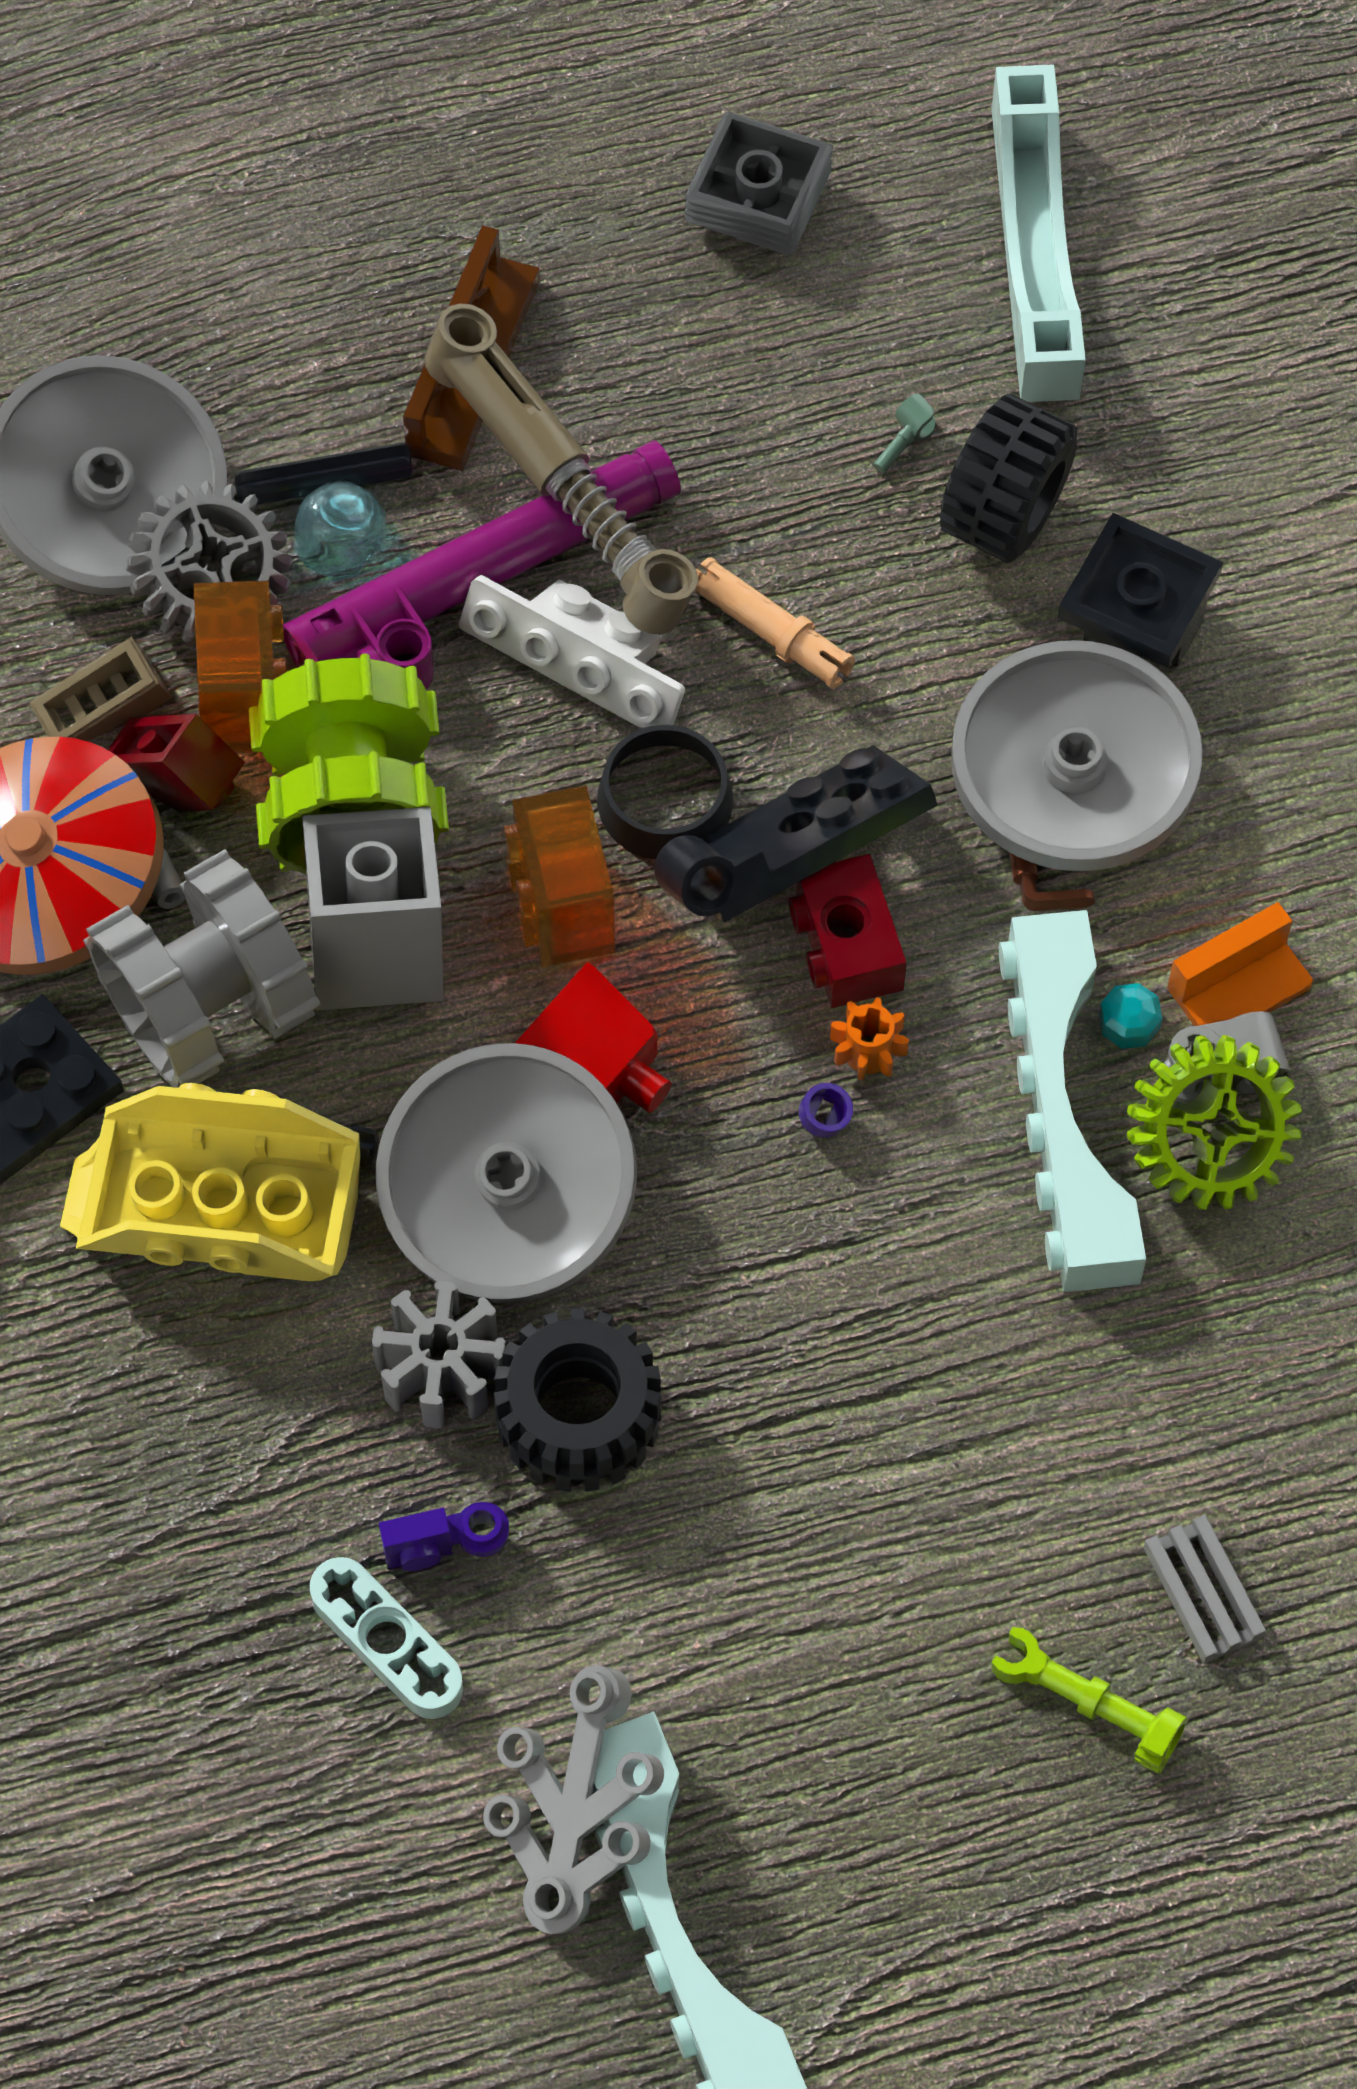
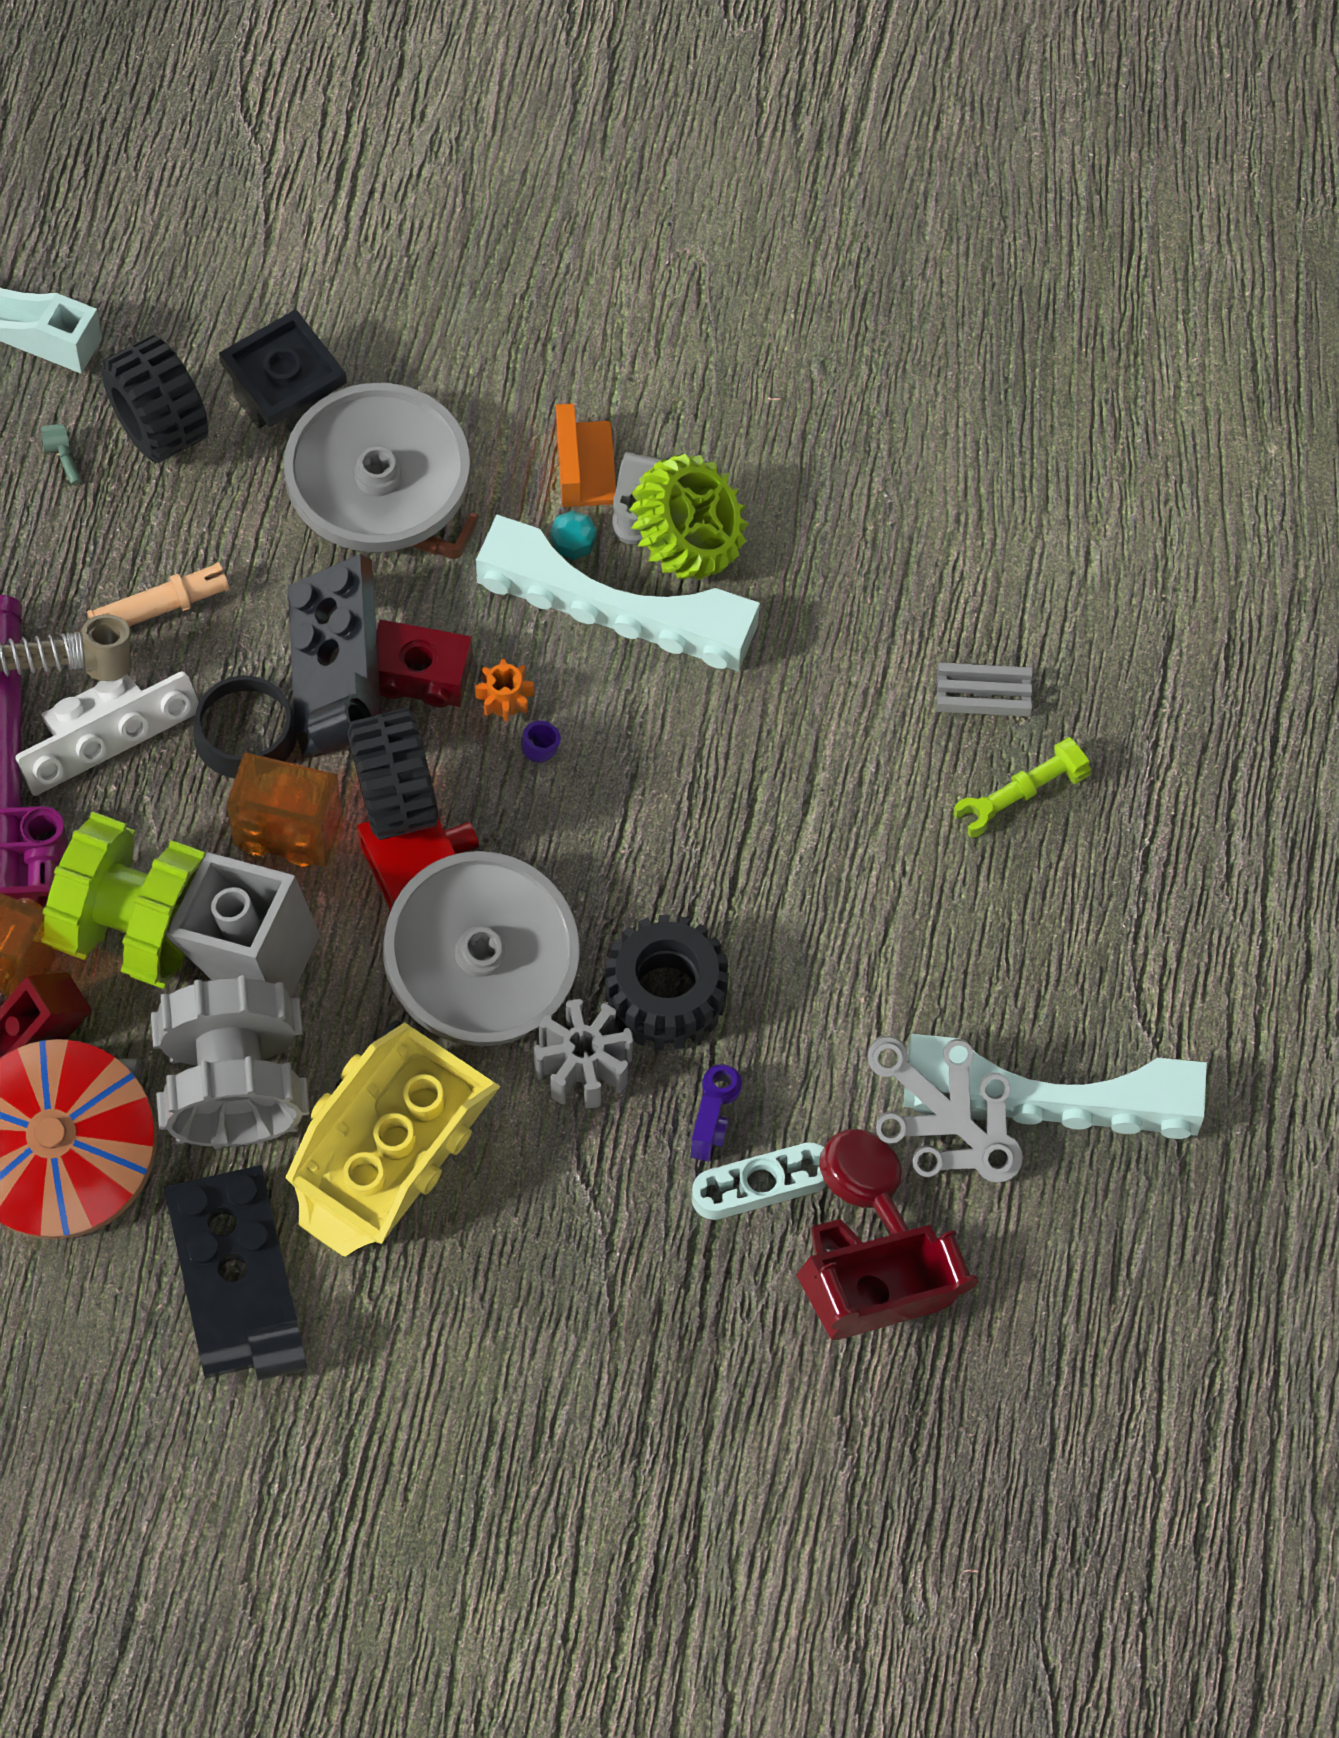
camera: 65 degrees left, 0 degrees up
none -> black tyre [348,708,439,840]
none -> dark red piece [796,1129,979,1340]

